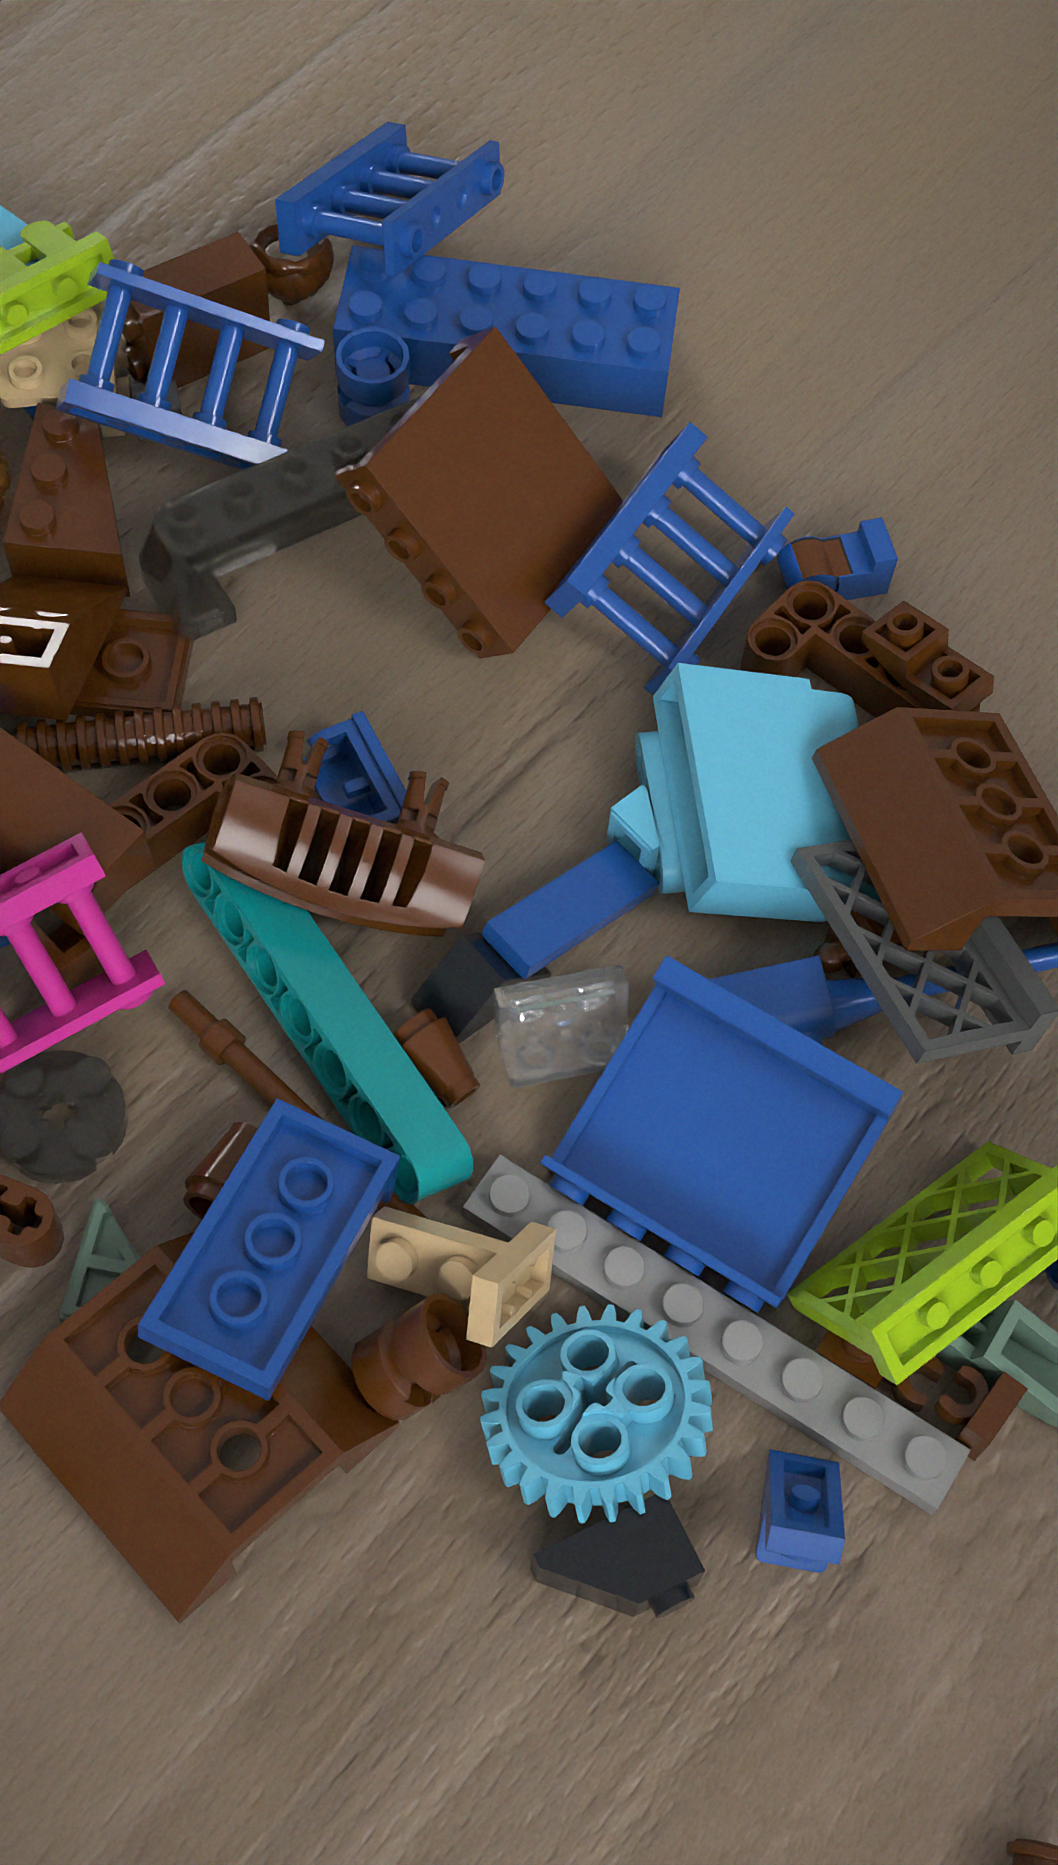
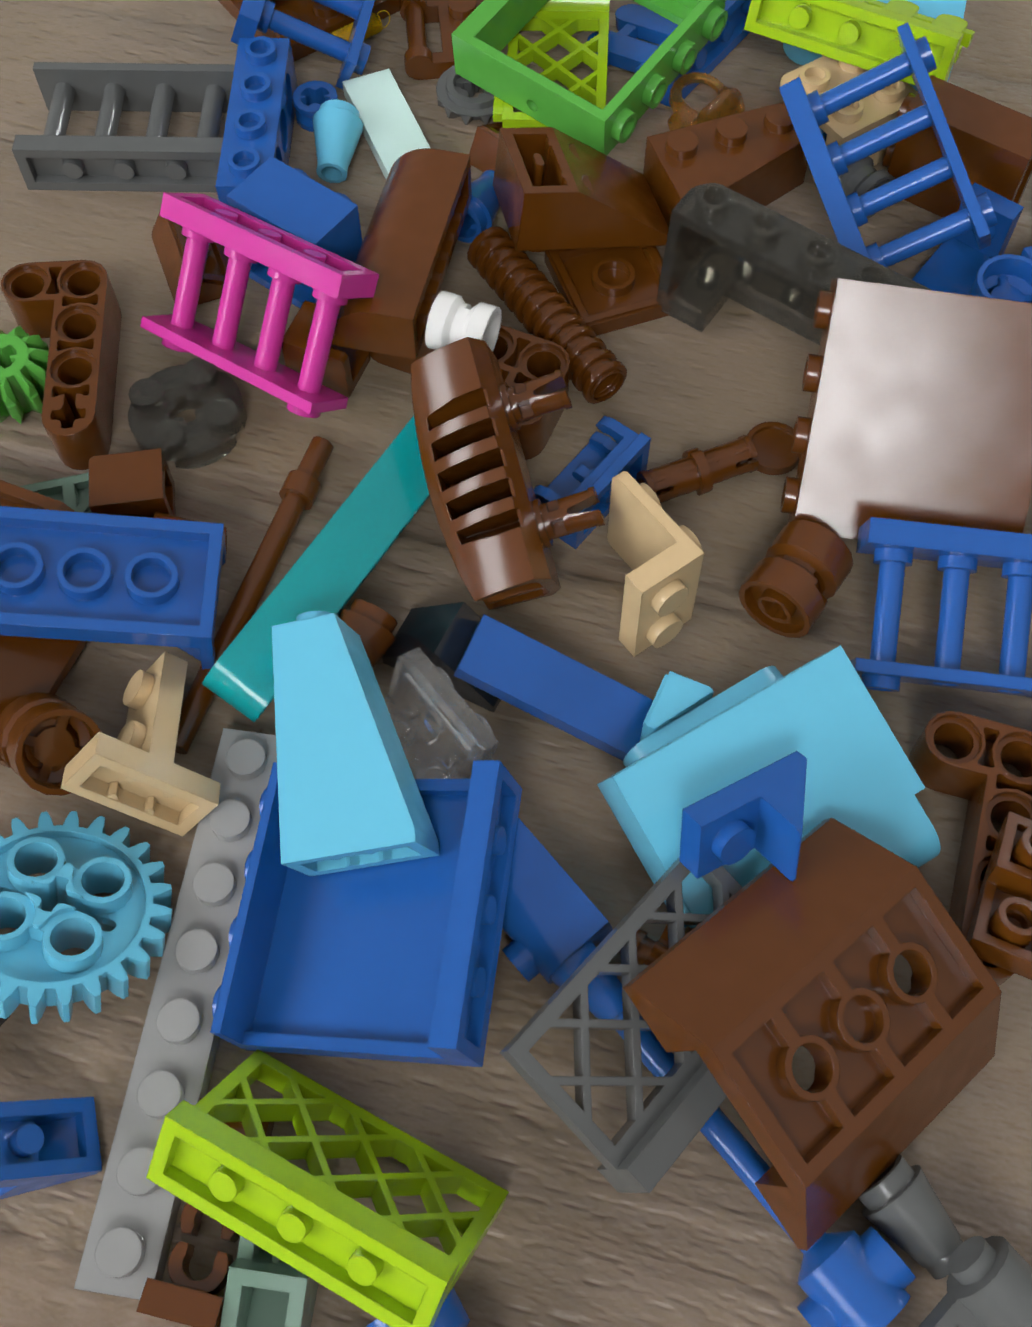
camera: 70 degrees right, 0 degrees up
none -> reddish brown panel [89,448,176,517]
none -> medium azure slope [271,611,440,876]
none -> white wheel [425,291,502,352]
none -> tan bracket [607,471,704,657]
none -> reddish brown pin [636,435,759,503]
none -> blue slope [679,751,807,882]
none -> reddish brown wheel [739,520,854,638]
none -> reddish brown piece [747,422,800,475]
none -> blue bracket [907,183,1024,295]

